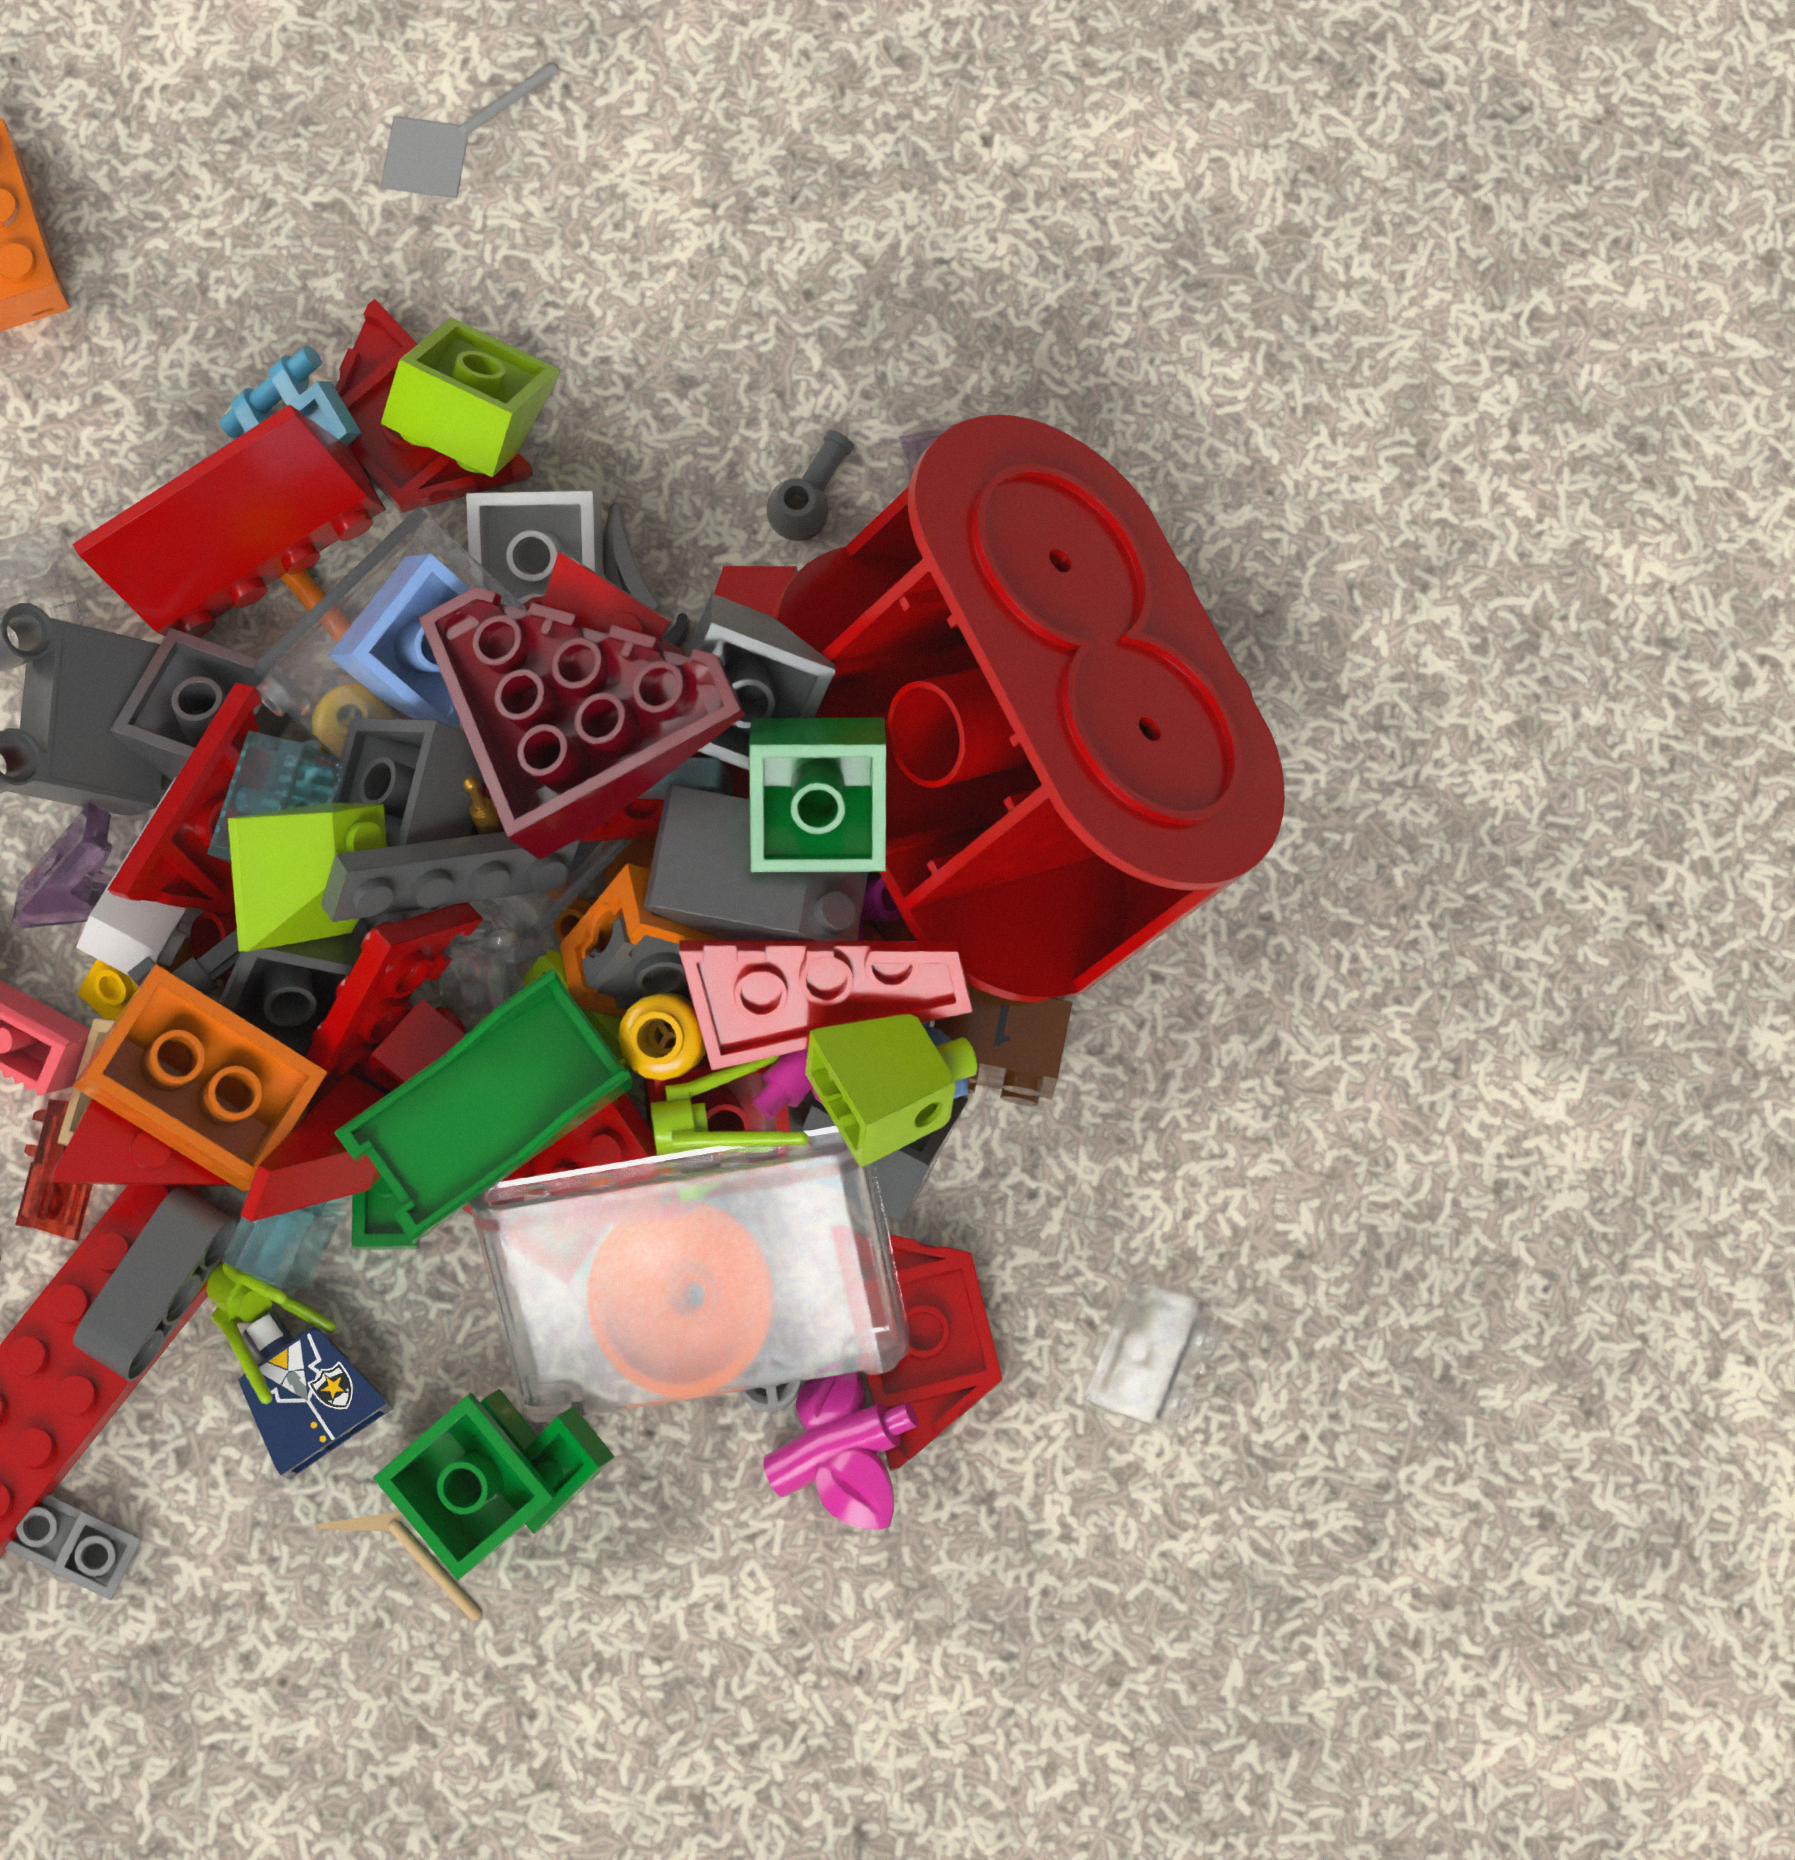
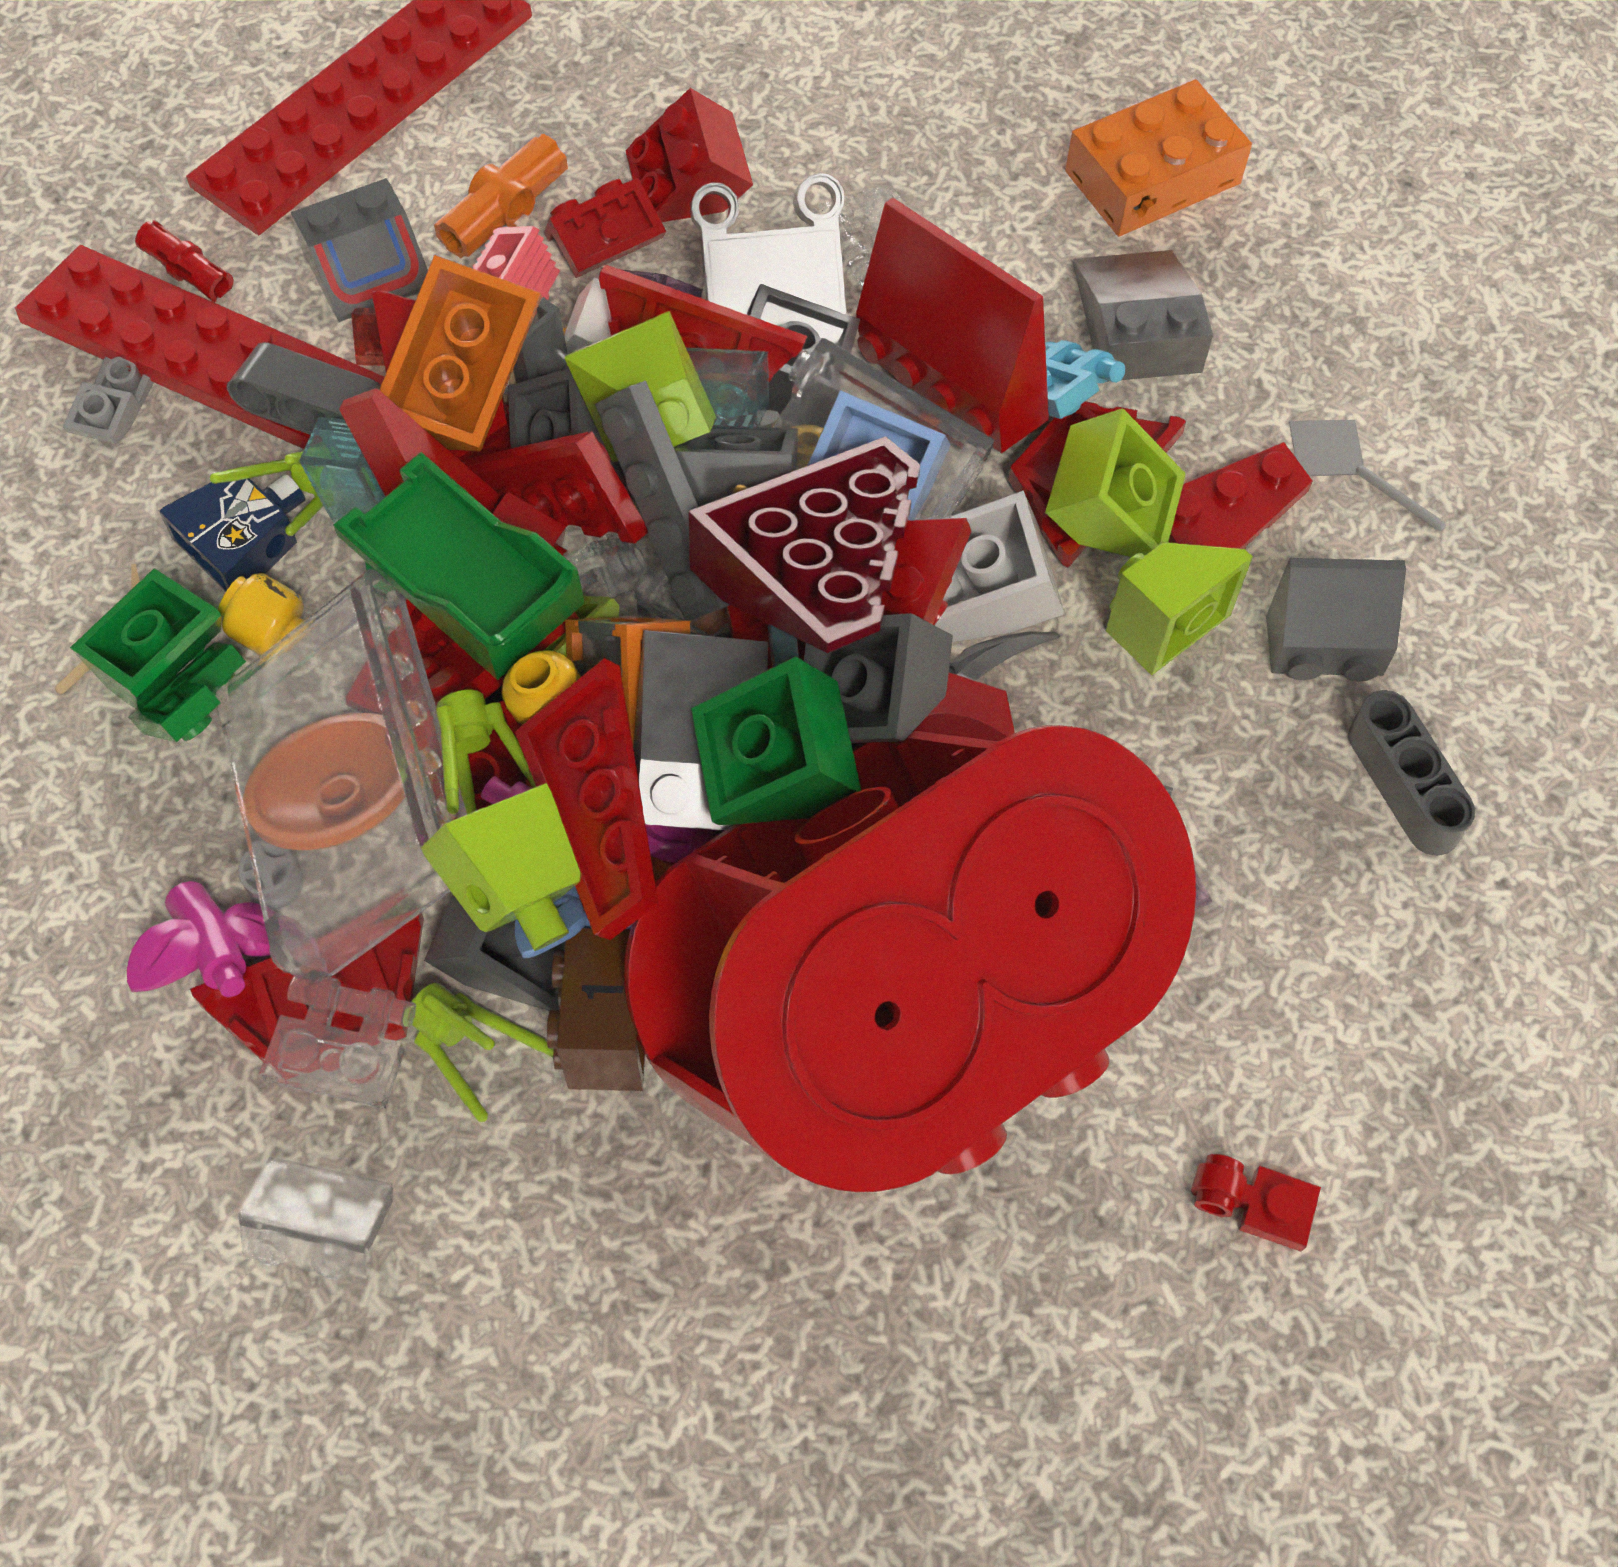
camera: 80 degrees right, 15 degrees down
none -> yellow head [218,573,308,657]
none -> clear plate [259,975,416,1110]
none -> lime plant [406,983,554,1122]
none -> flat silver slope [1073,250,1213,382]
none -> lime slope [1106,542,1253,675]
none -> red wing [1168,442,1313,549]
none -> red plate [1191,1154,1321,1252]
none -> dark grey slope [1266,558,1406,682]
none -> dark grey beam [1348,690,1475,856]

